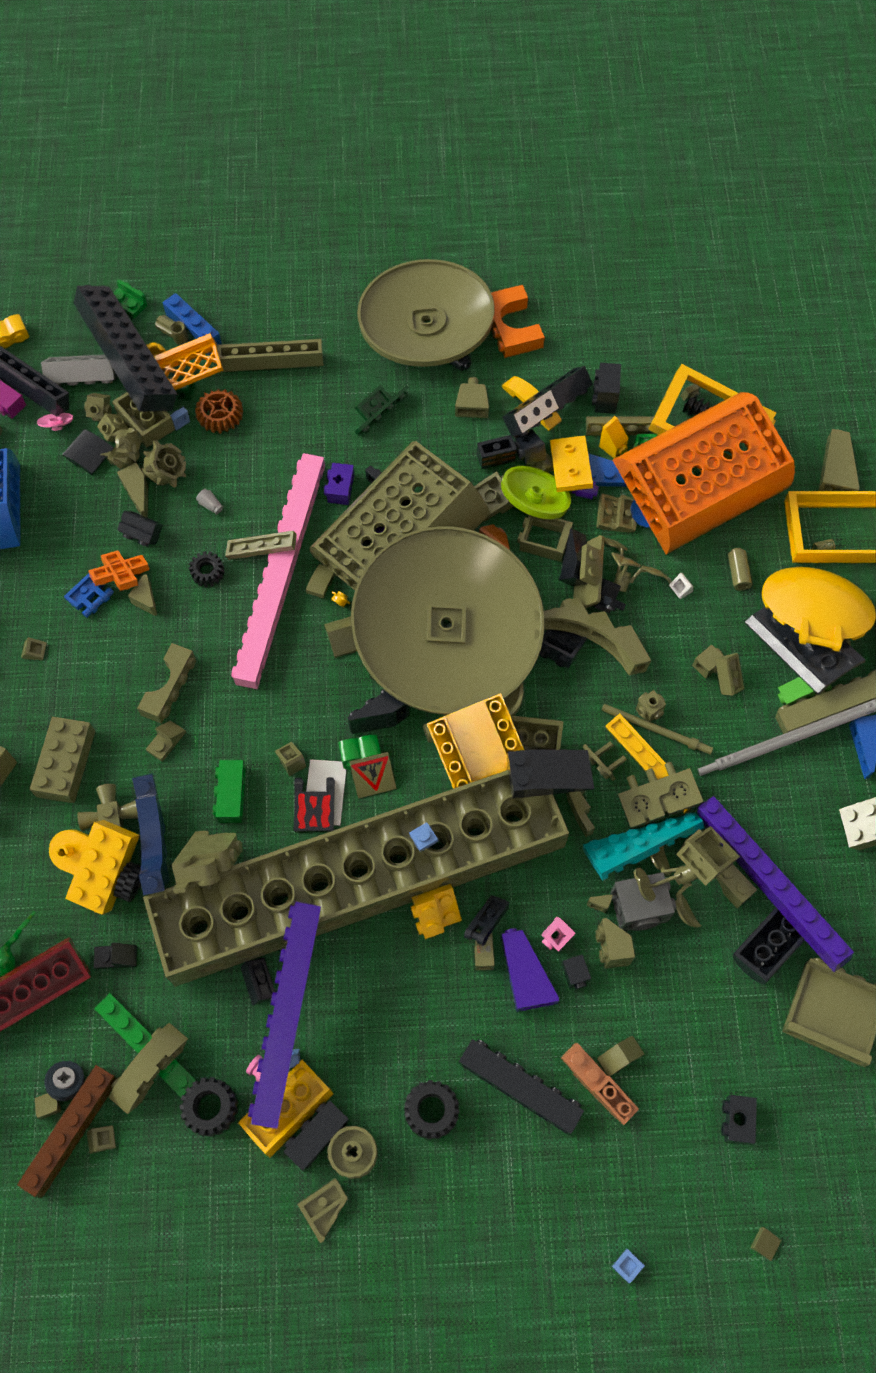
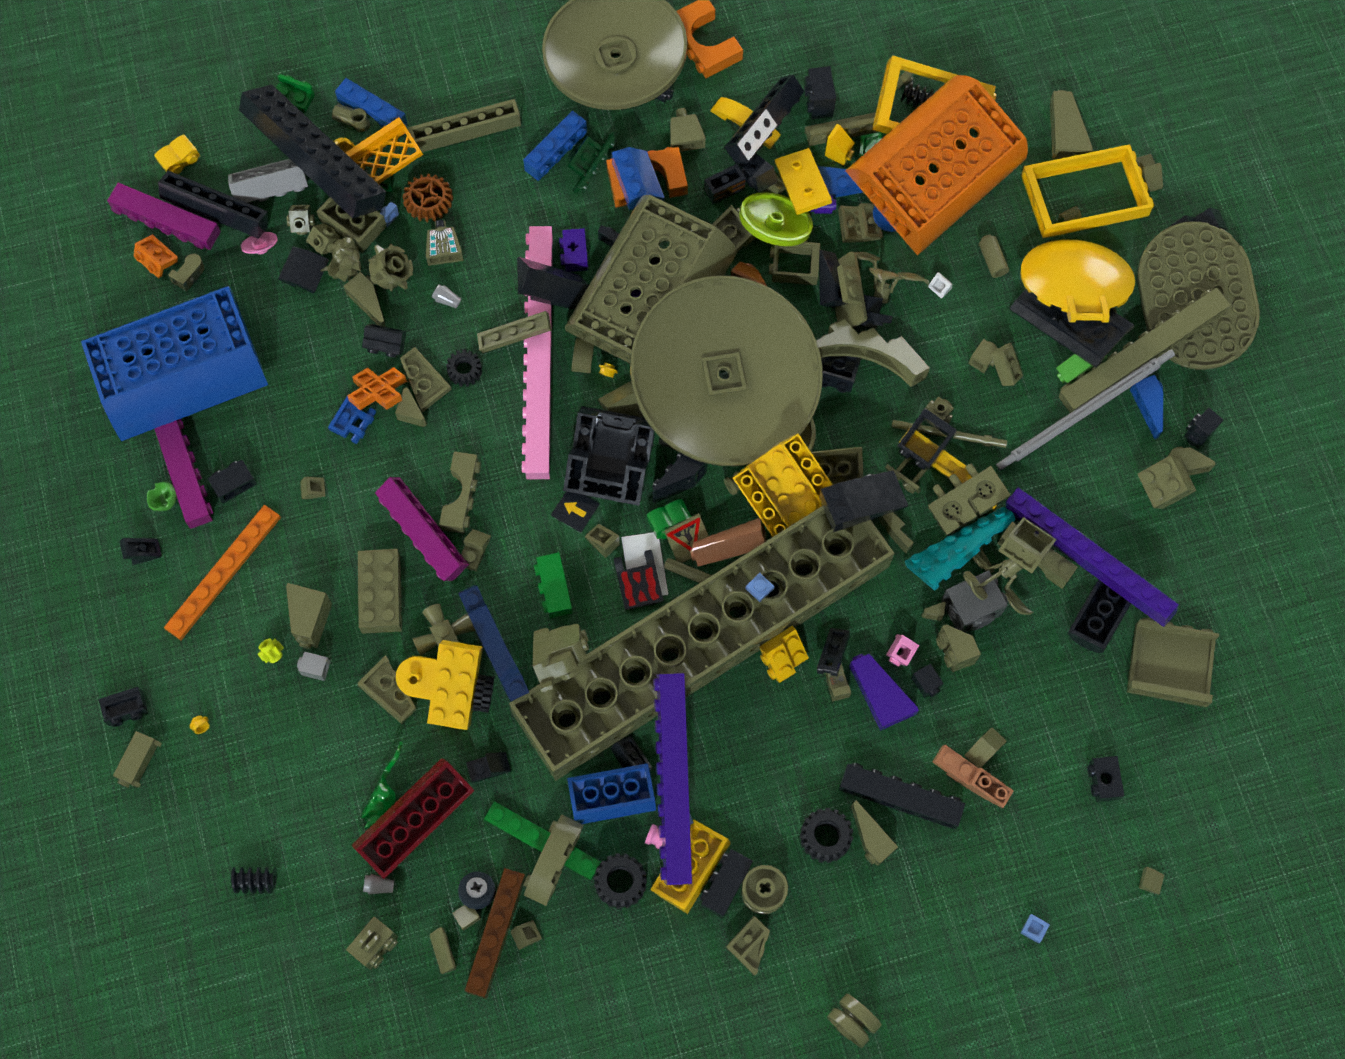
camera: 15 degrees left, 5 degrees up
none -> olive wing [358,655,416,724]
none -> magenta brick [375,477,469,581]
none -> olive wing [400,347,452,412]
none -> torso [426,220,463,266]
none -> olive slope [430,927,456,974]
none -> black slope [517,257,589,310]
none -> blue brick [523,110,587,181]
none -> black sticker [551,492,599,533]
none -> black slope [563,406,655,506]
none -> blue slope [567,763,656,824]
none -> orange arch [606,147,688,208]
none -> blue slope [612,147,665,211]
none -> olive axle [664,558,712,583]
none -> nougat slope [690,518,767,566]
none -> olive wheel [827,993,882,1048]
none -> olive slope [851,800,898,866]
none -> black window [897,408,957,471]

